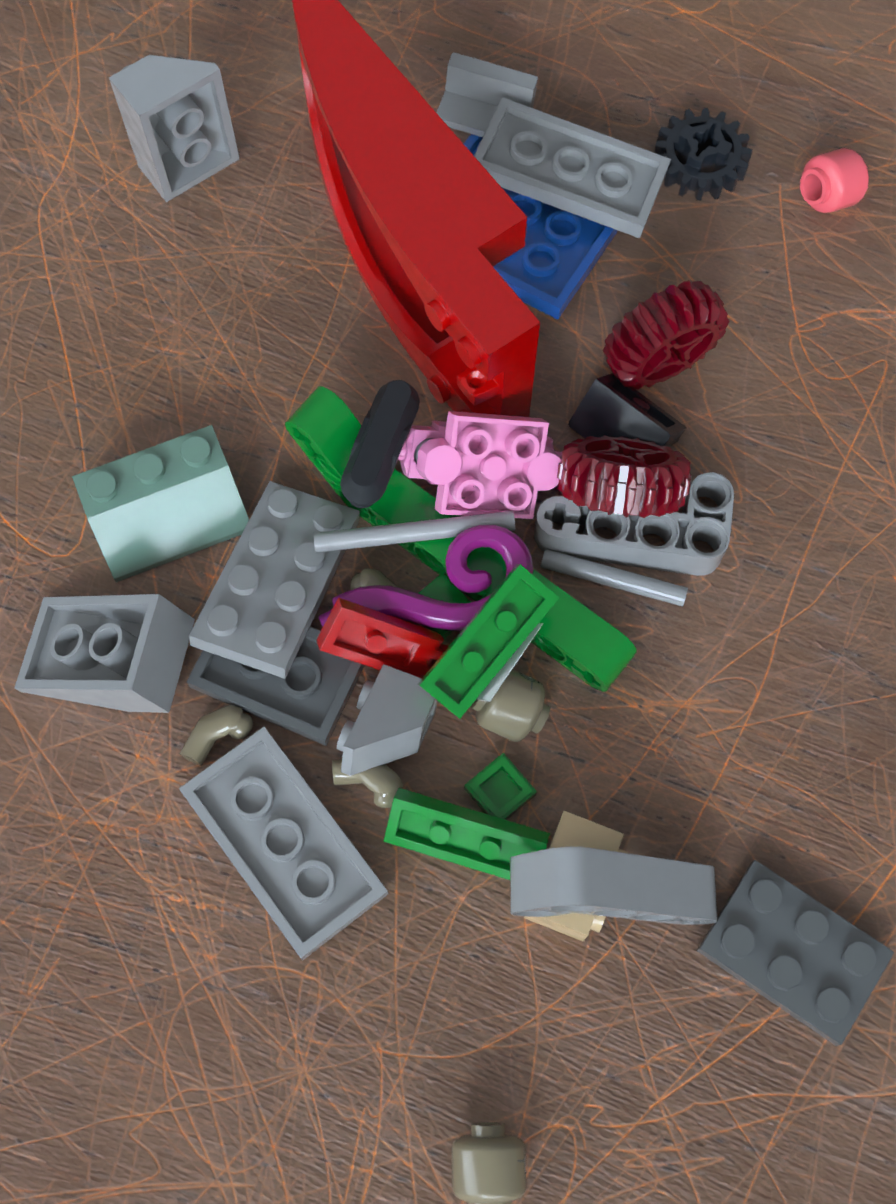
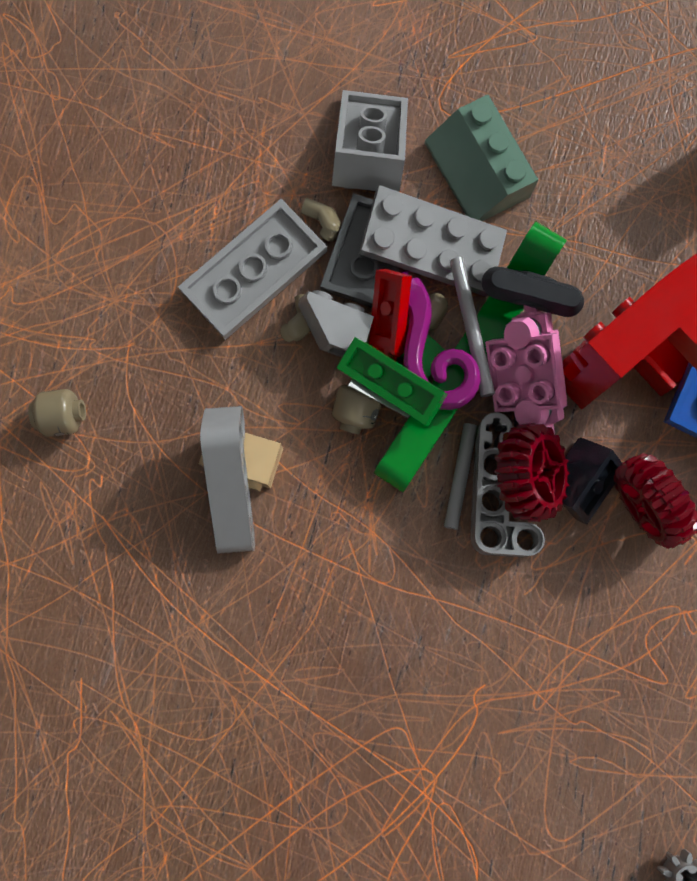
camera: 85 degrees right, 10 degrees up
green plate [383,788,550,880] -> none
green tile [464,753,537,820] -> none
dark grey plate [697,860,895,1046] -> none

